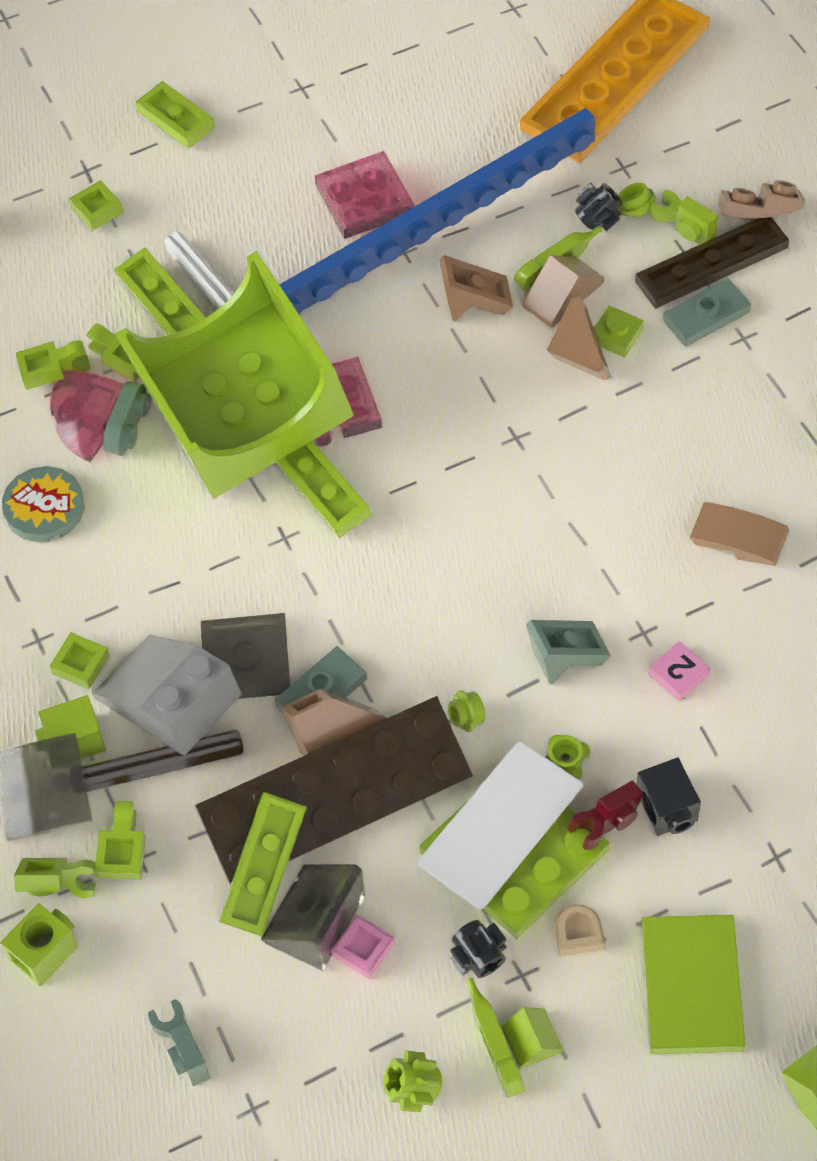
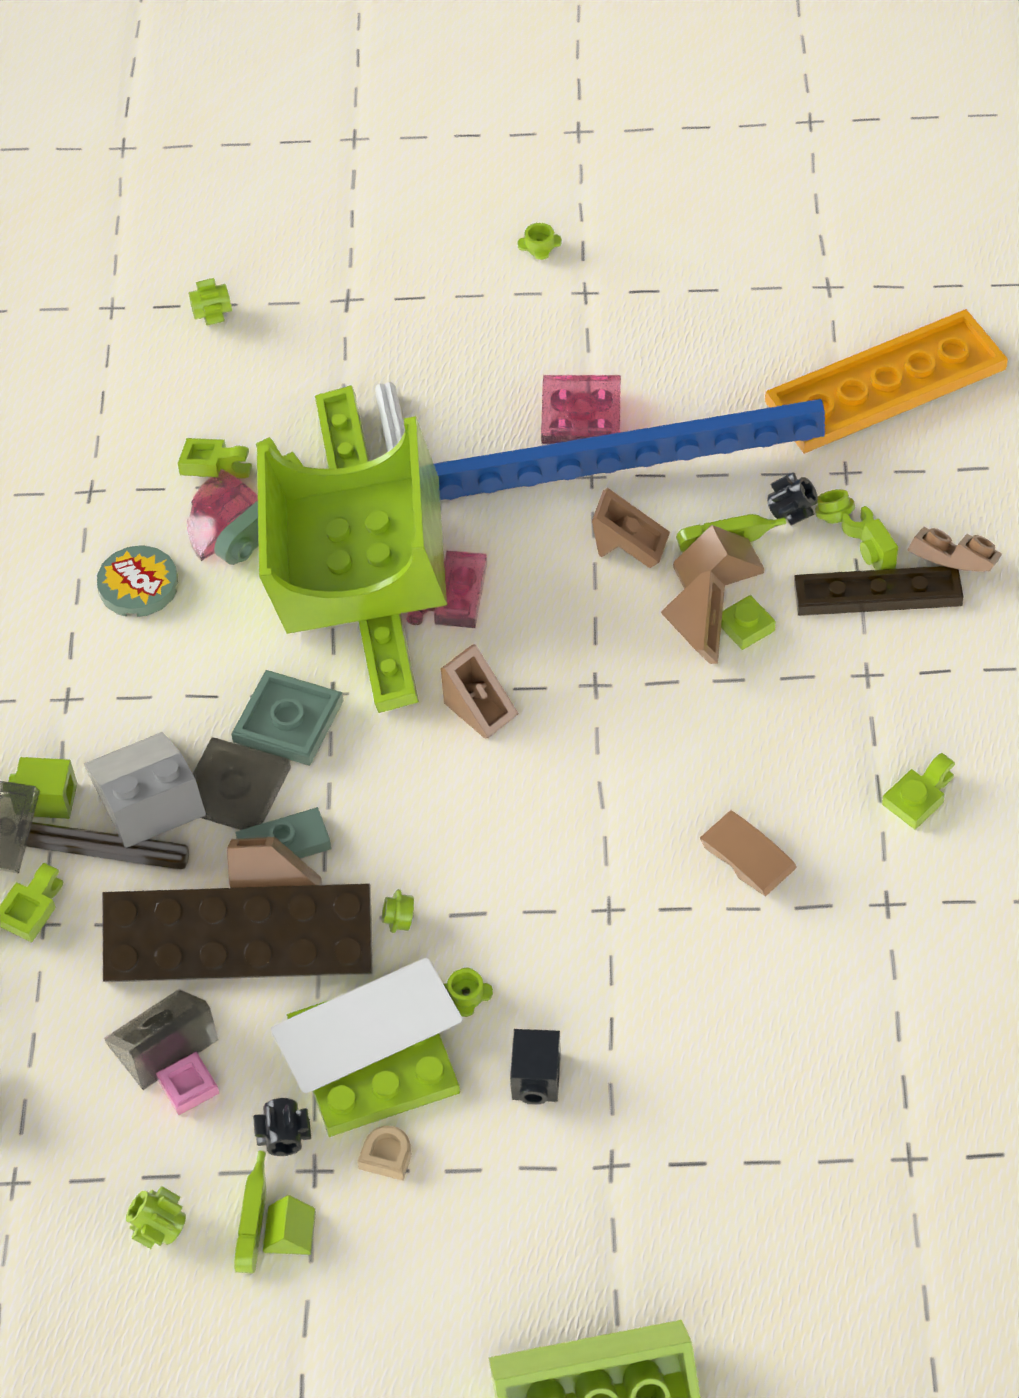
camera: 25 degrees right, 5 degrees down
lime plate [49,632,110,690] -> none
lime plate [69,180,124,231] -> none
lime plate [136,81,215,149] -> none
lime tile [218,792,307,937] -> none
sand green slope [526,620,611,684] -> none
dark red plate [567,780,644,850] -> none
lime tile [641,915,745,1054] -> none
bright pink tile [649,641,711,701] -> none
sand green plate [663,278,751,347] -> none
none -> sand green plate [231,670,344,766]
none -> medium nougat slope [441,644,518,738]
none -> lime plate [517,223,562,260]

